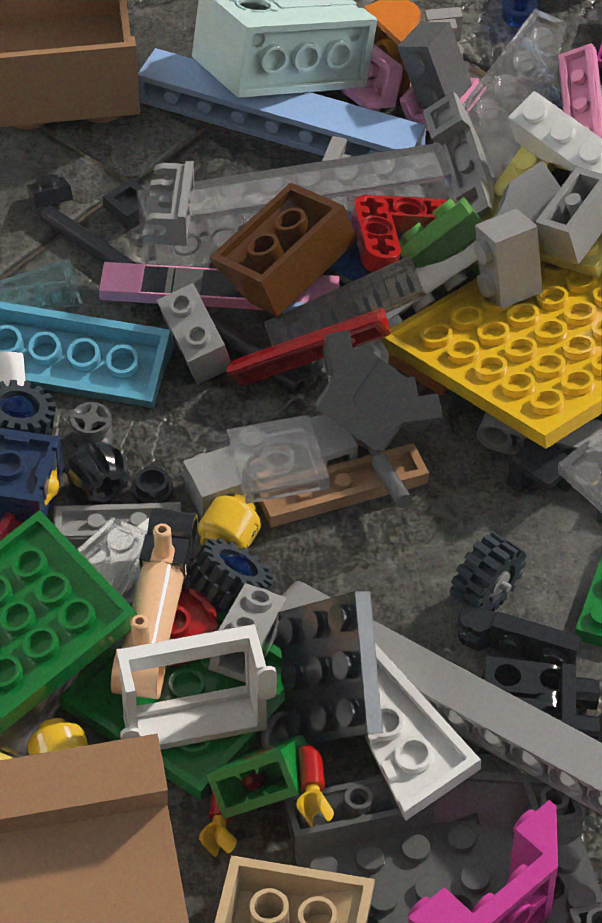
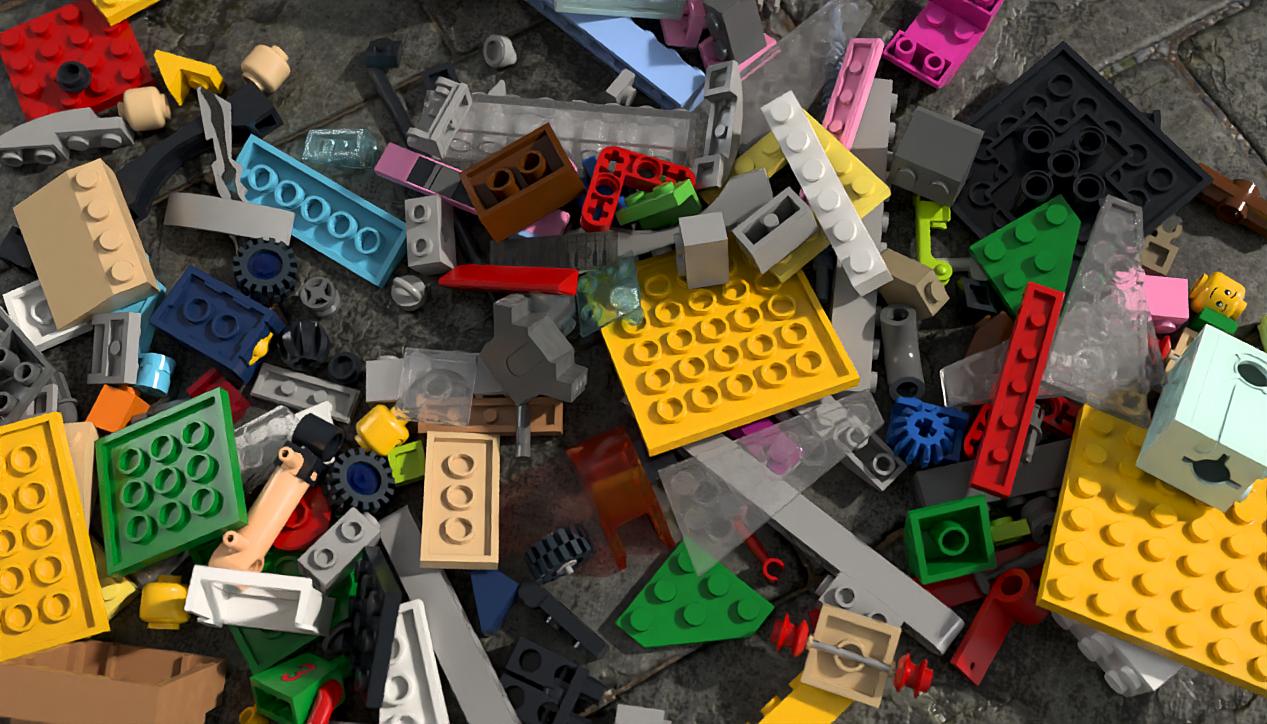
camera: 25 degrees right, 20 degrees up
none -> lime plate [387,440,426,487]
none -> light grey tile [391,275,427,311]
none -> tan plate [420,431,500,570]
none -> dark blue slope [469,569,520,637]
none -> light grey tile [483,34,517,67]
none -> clear red piece [565,425,675,571]
none -> clear light blue hinge [576,250,645,337]

